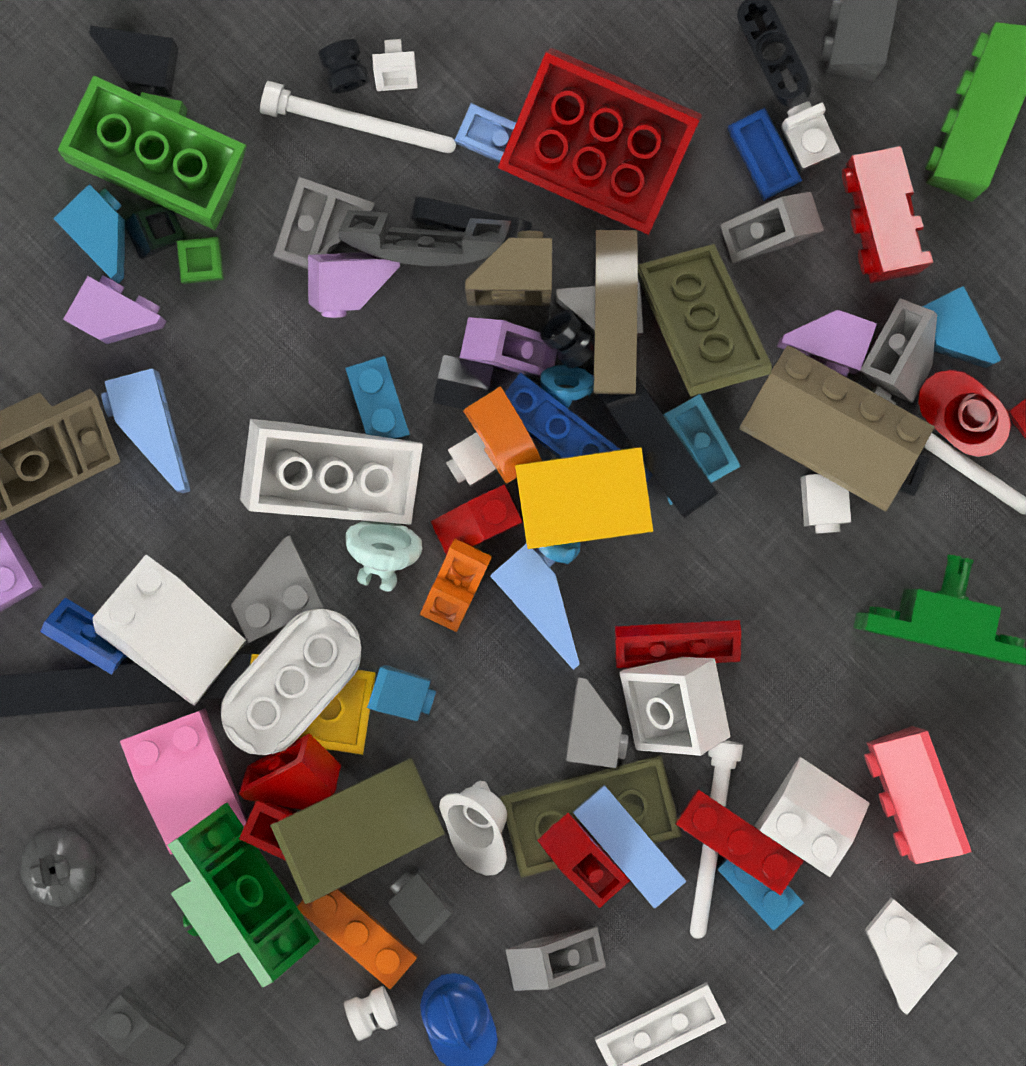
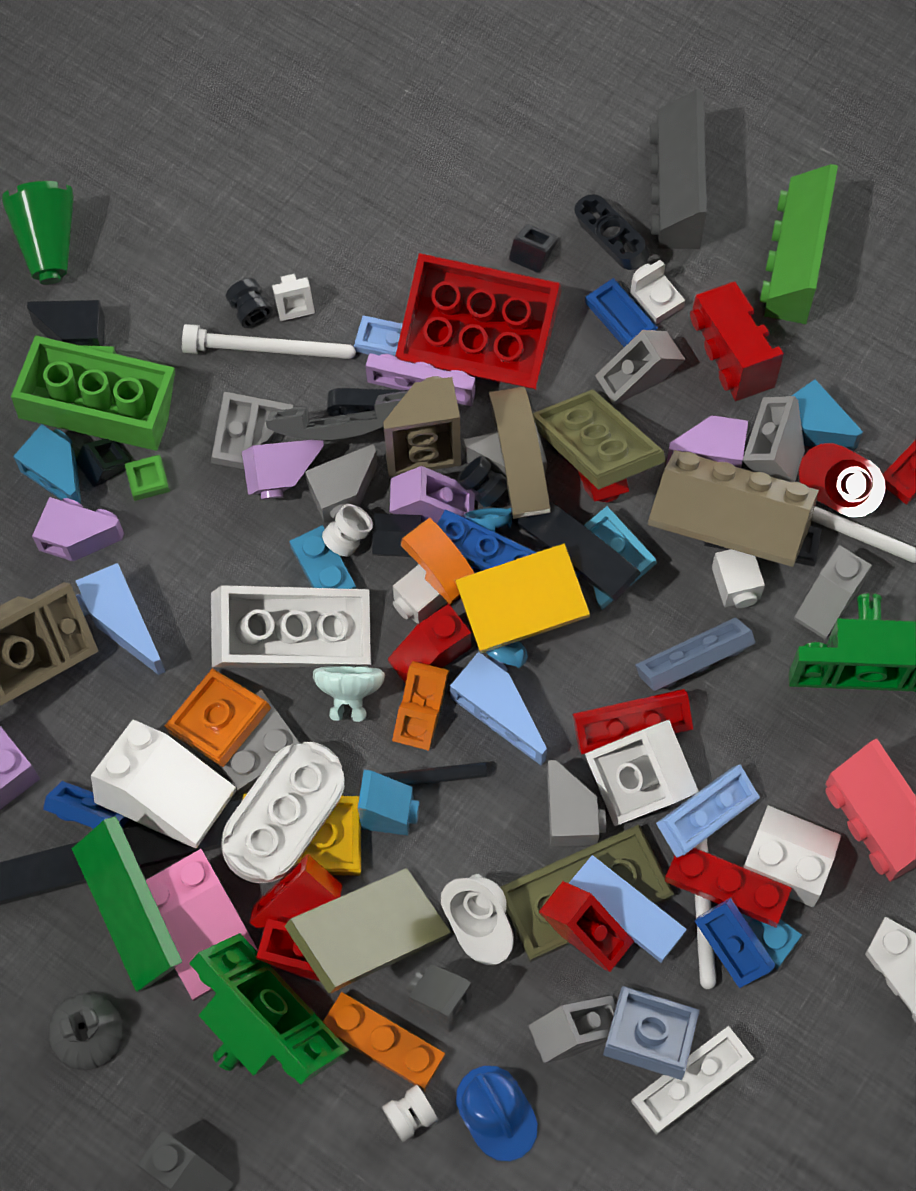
camera: 10 degrees left, 20 degrees down
none -> green tile [72,816,182,992]
none -> orange tile [164,668,271,767]
none -> light grey slope [305,444,378,523]
none -> white wheel [322,504,373,557]
none -> lavender plate [366,353,475,407]
none -> black bar [380,762,487,786]
none -> black slope [509,224,558,272]
none -> sand blue tile [603,986,700,1080]
none -> sand blue plate [635,617,755,691]
none -> light blue tile [656,765,760,857]
none -> blue plate [695,898,775,988]
none -> light grey slope [794,545,872,640]

